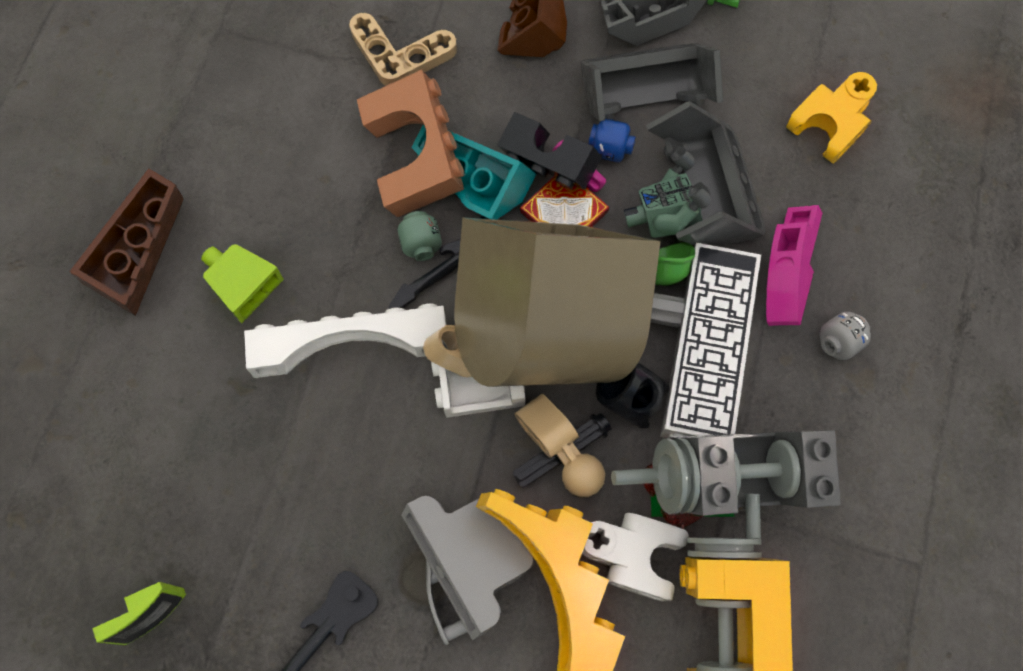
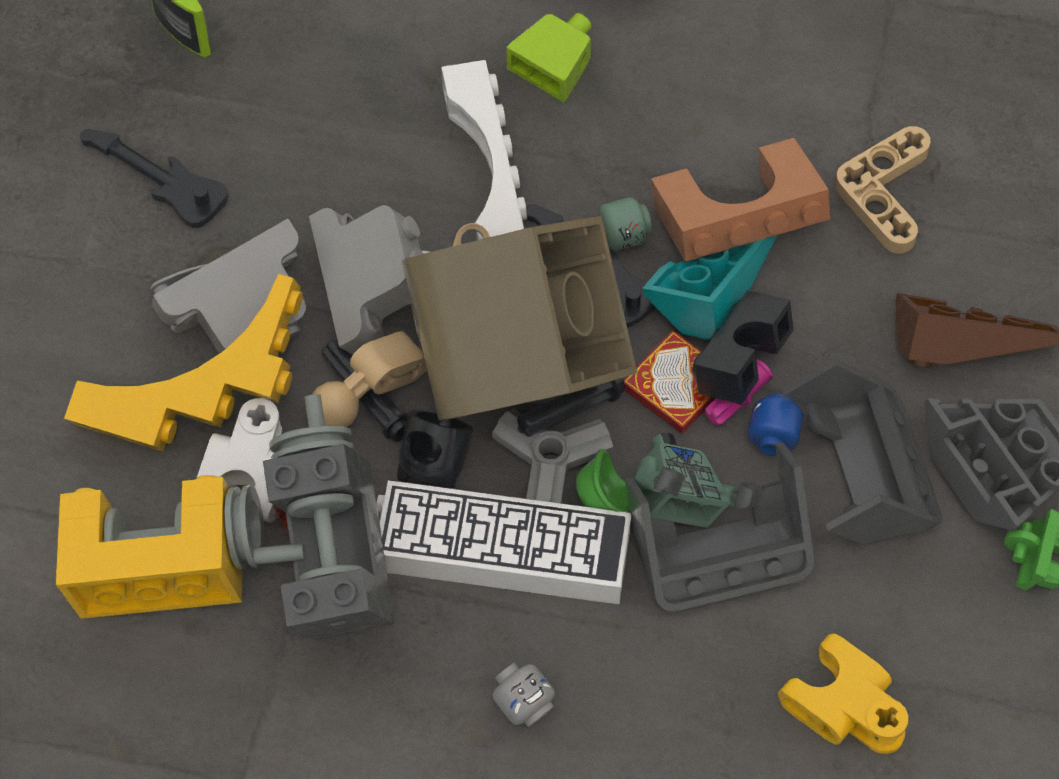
camera: 85 degrees right, 10 degrees down
dark pink slope [766,205,823,326] -> none
none -> light grey brick [309,205,423,354]

